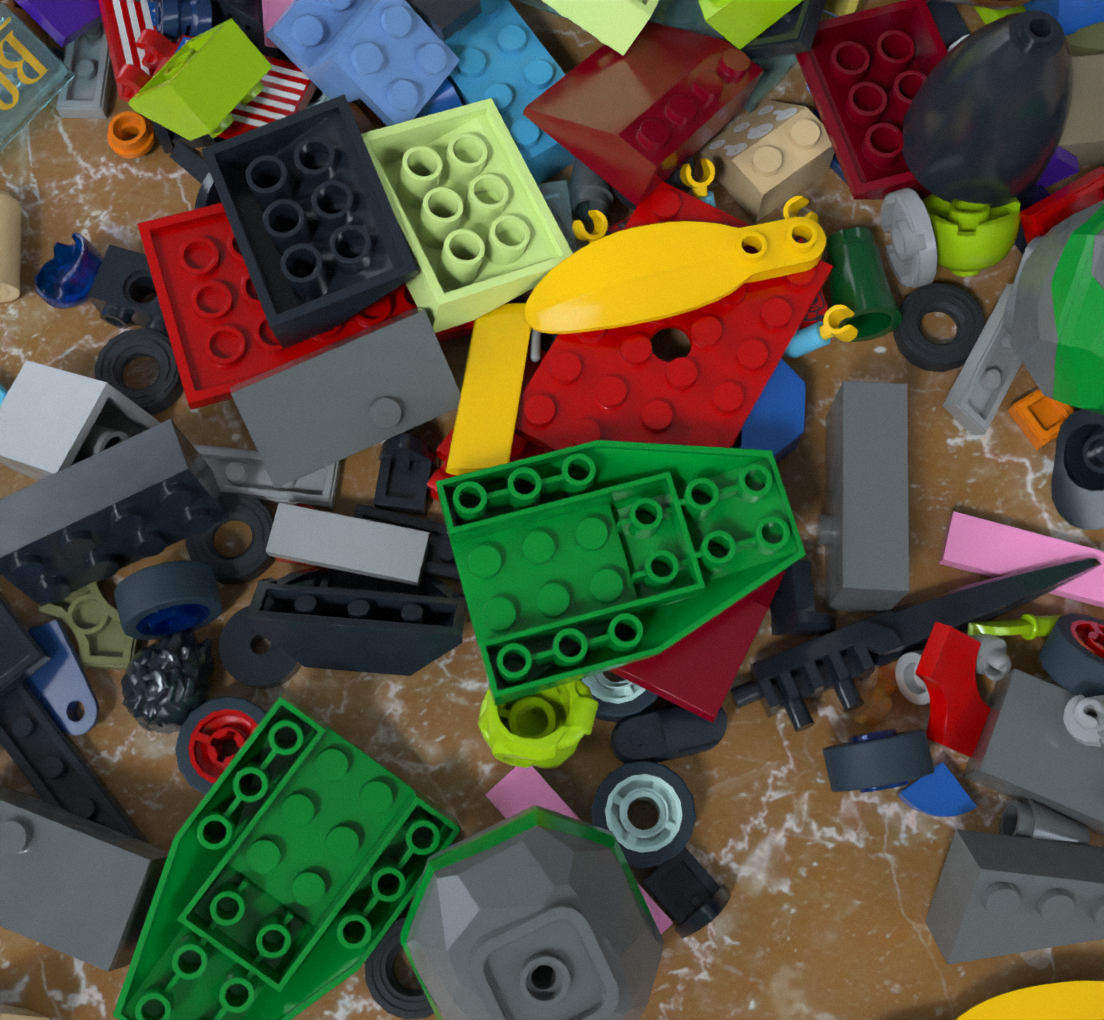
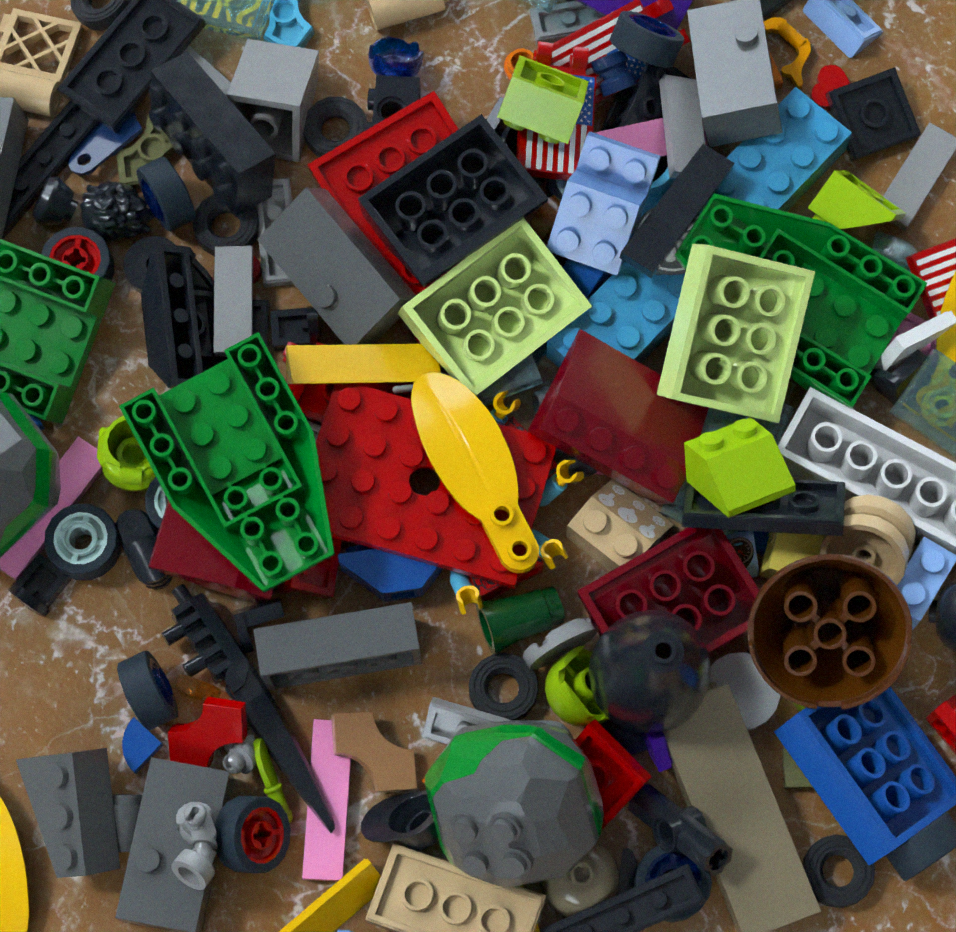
camera: 75 degrees right, 0 degrees up
none -> black cone [32,177,78,225]
none -> medium nougat tile [331,712,417,793]

